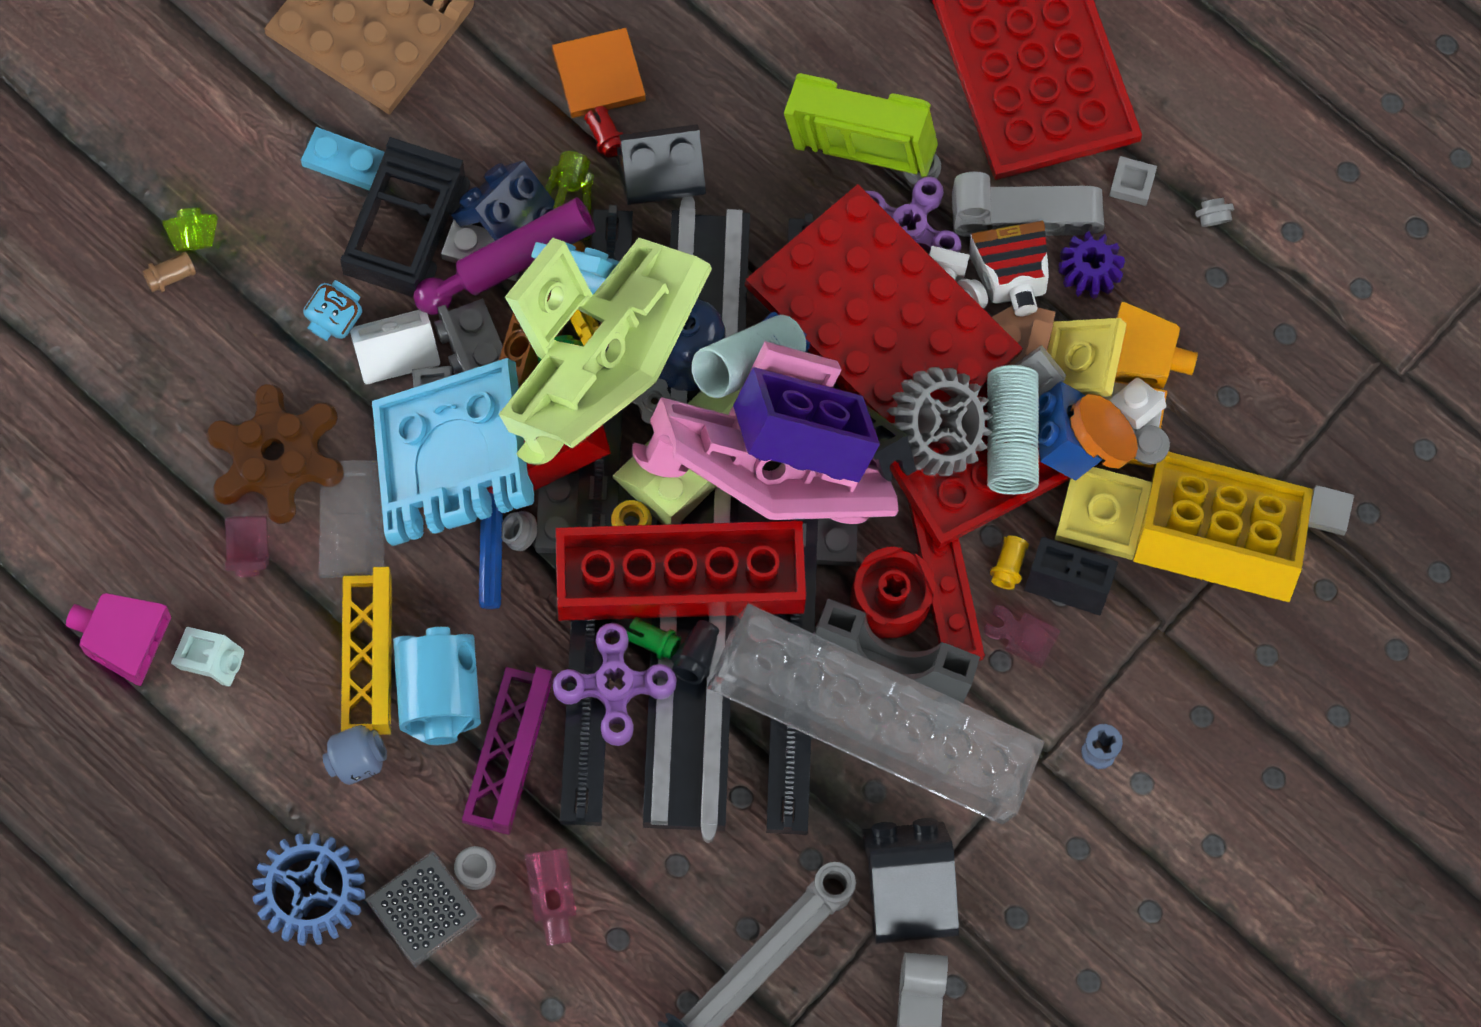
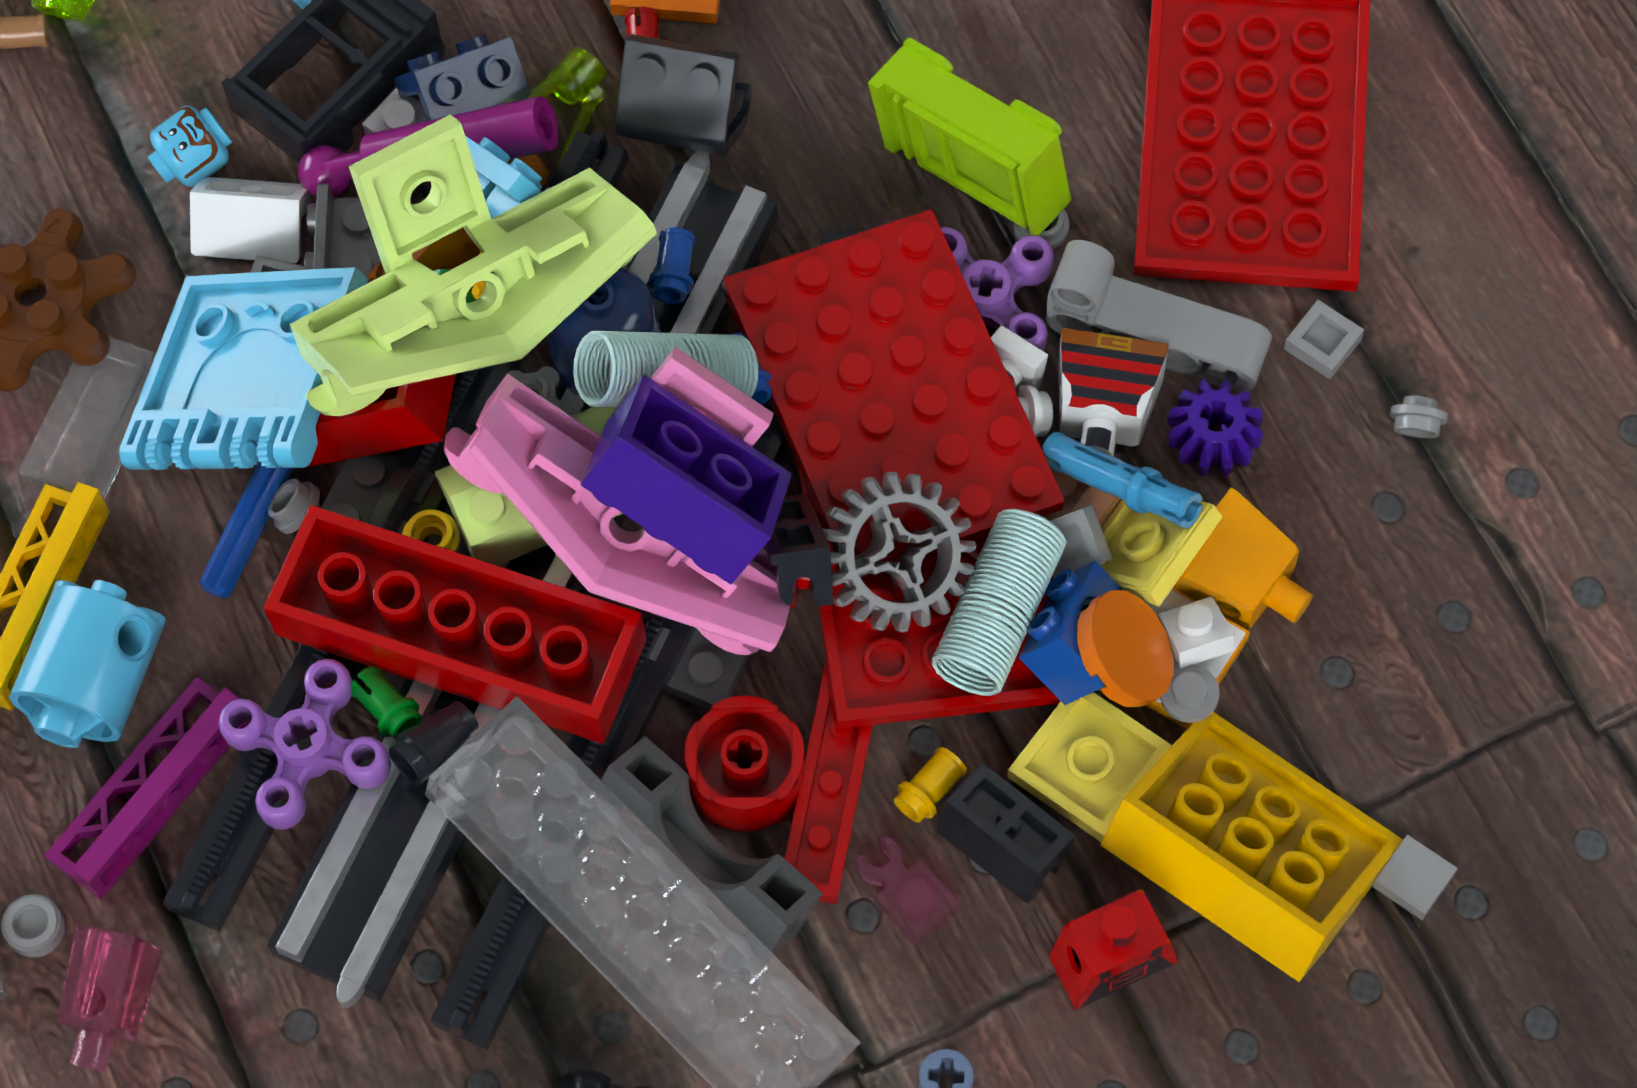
camera: 30 degrees right, 5 degrees down
none -> blue pin [648,227,696,304]
none -> dark azure pin [1042,432,1203,529]
none -> red torso [1049,890,1178,1011]

